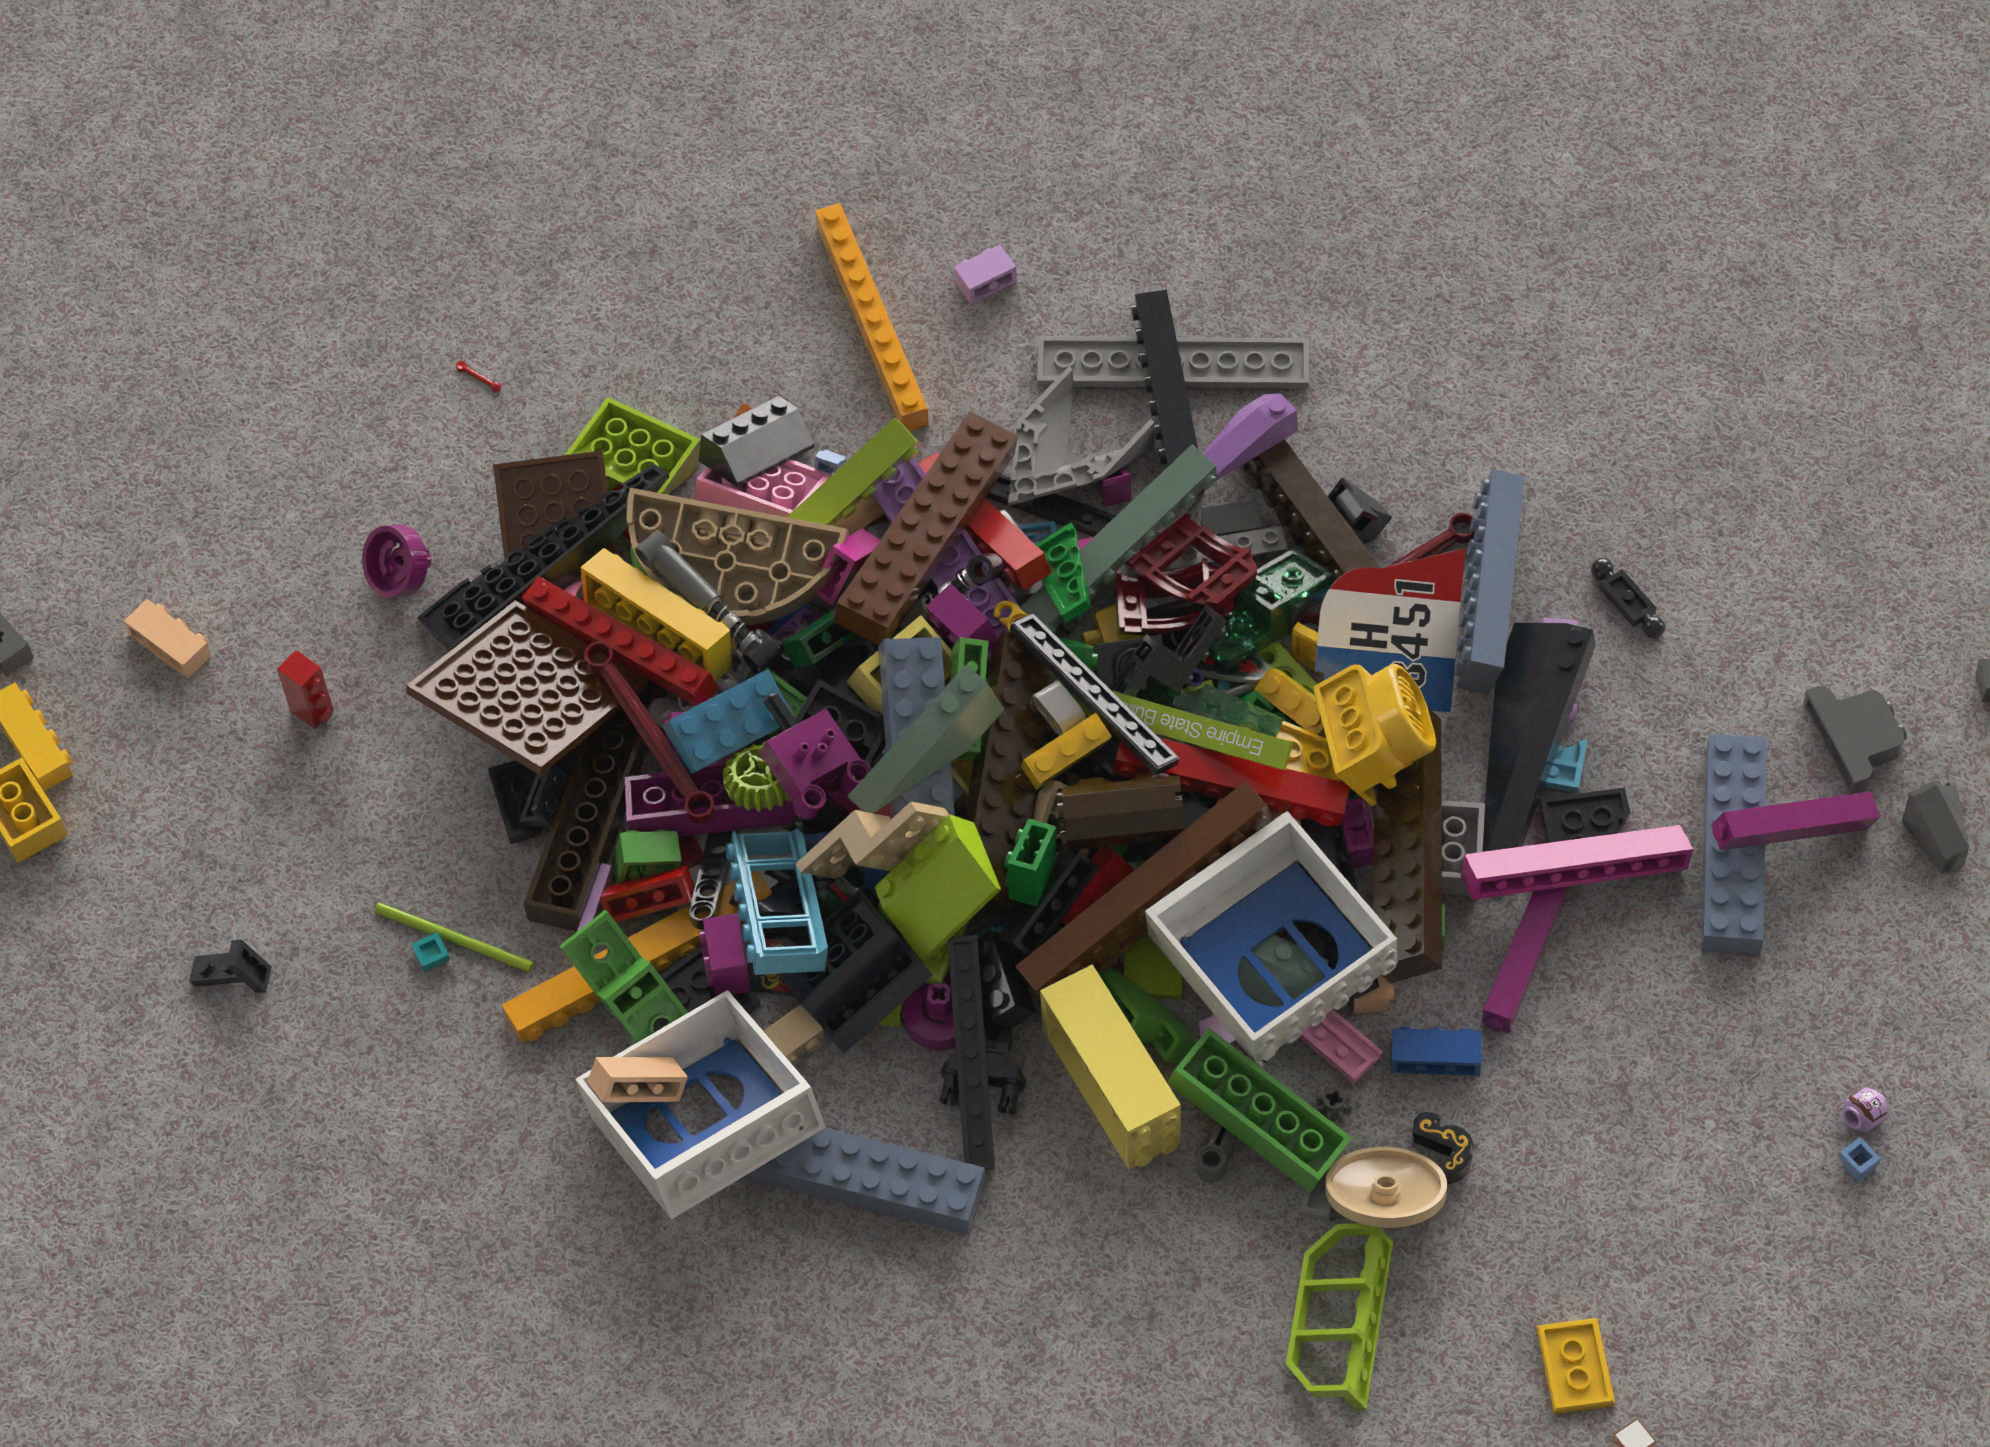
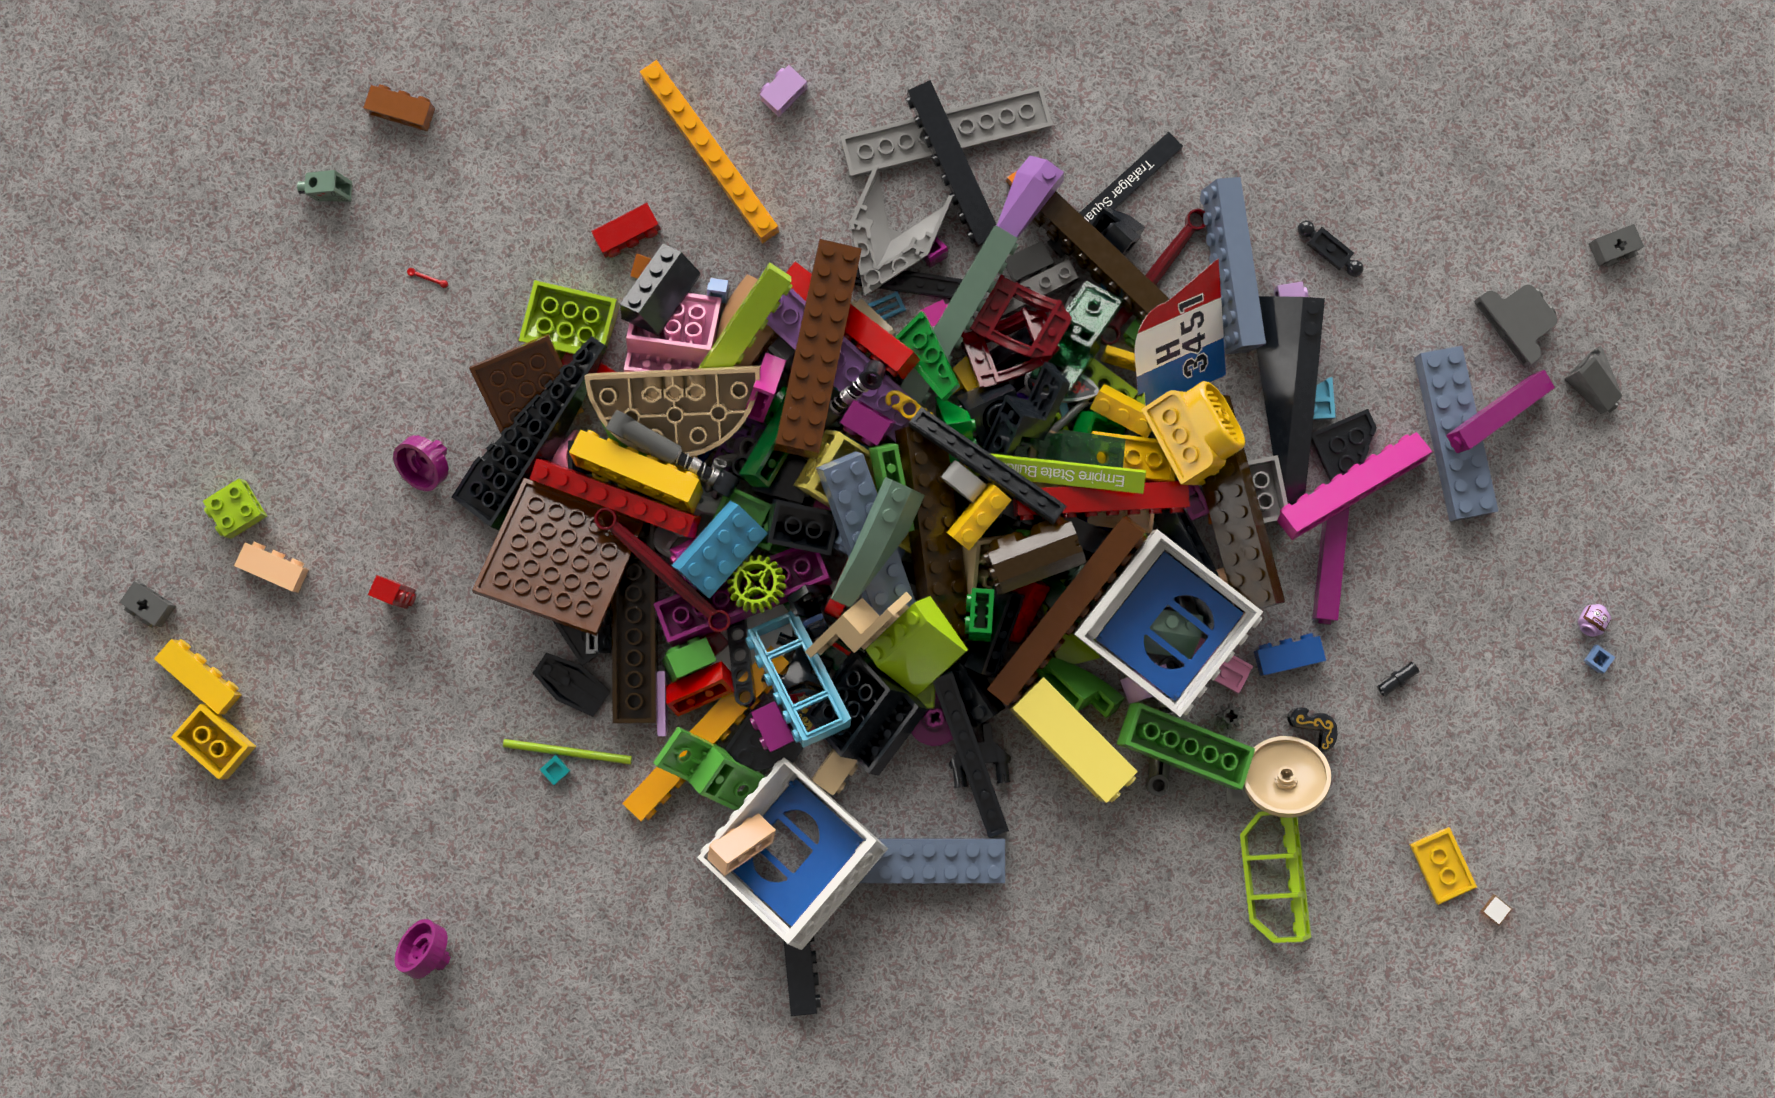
camera: 20 degrees left, 25 degrees up
black bracket [189,939,272,993] -> none
magenta piece [759,693,872,820] -> none
none -> lime brick [203,478,268,539]
none -> sand green torso [297,170,352,202]
none -> dark orange brick [363,84,435,132]
none -> magenta piece [394,919,451,979]
none -> black piece [532,652,611,717]
none -> red brick [591,203,661,258]
none -> black brick [783,926,821,1017]
none -> black tile [1047,132,1183,258]
none -> black pin [1377,661,1419,697]

